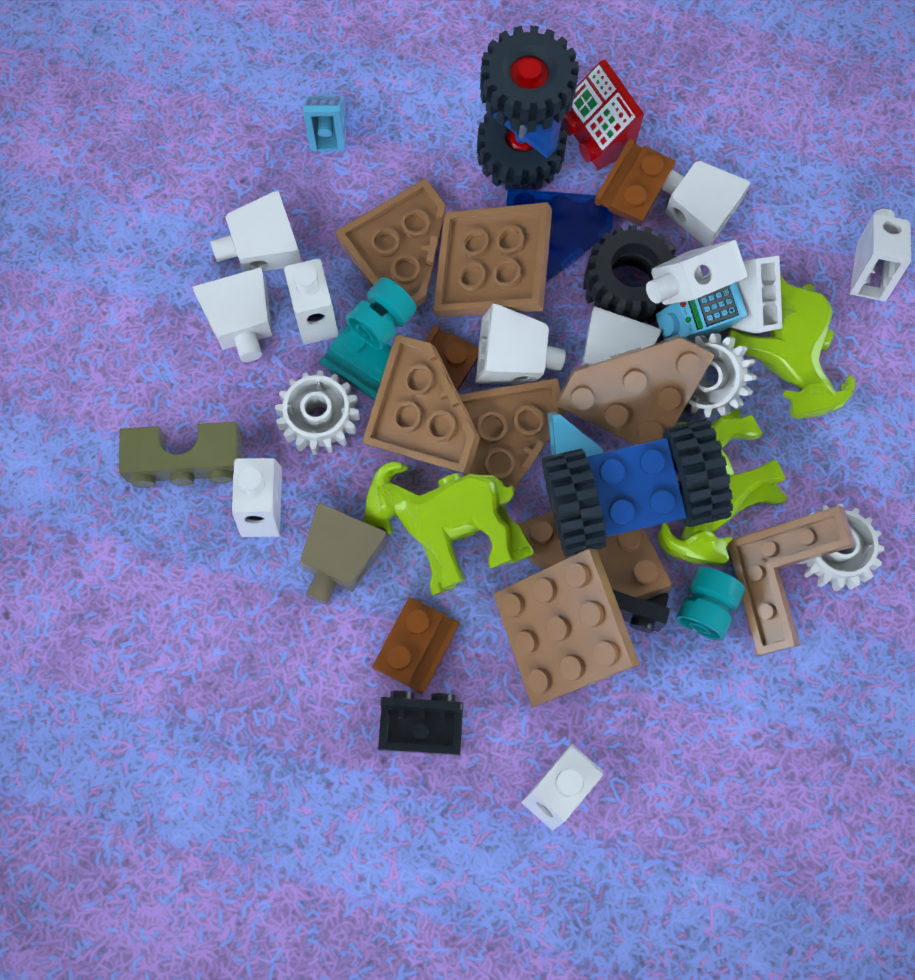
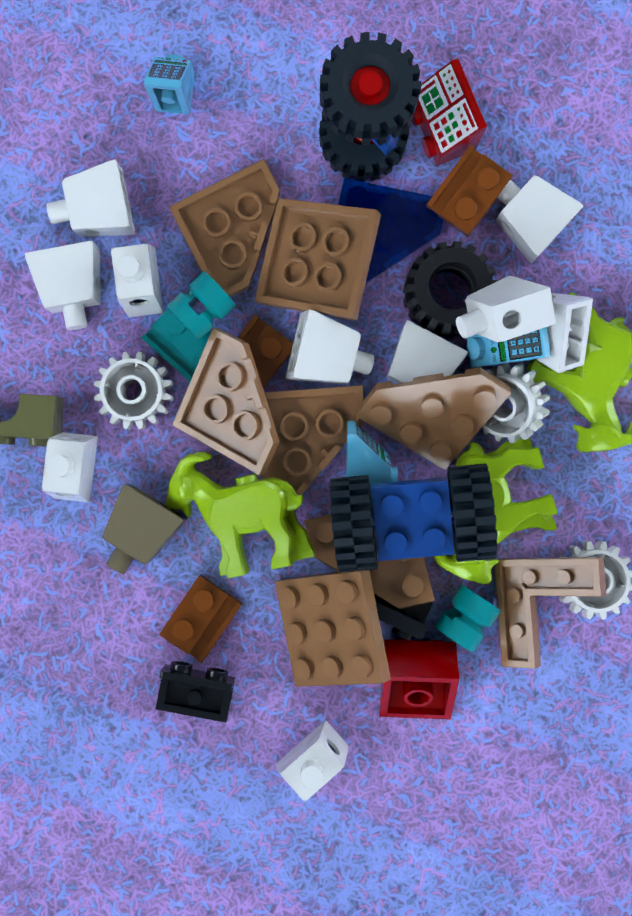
camera: 10 degrees right, 15 degrees up
none -> red slope [380,638,459,719]

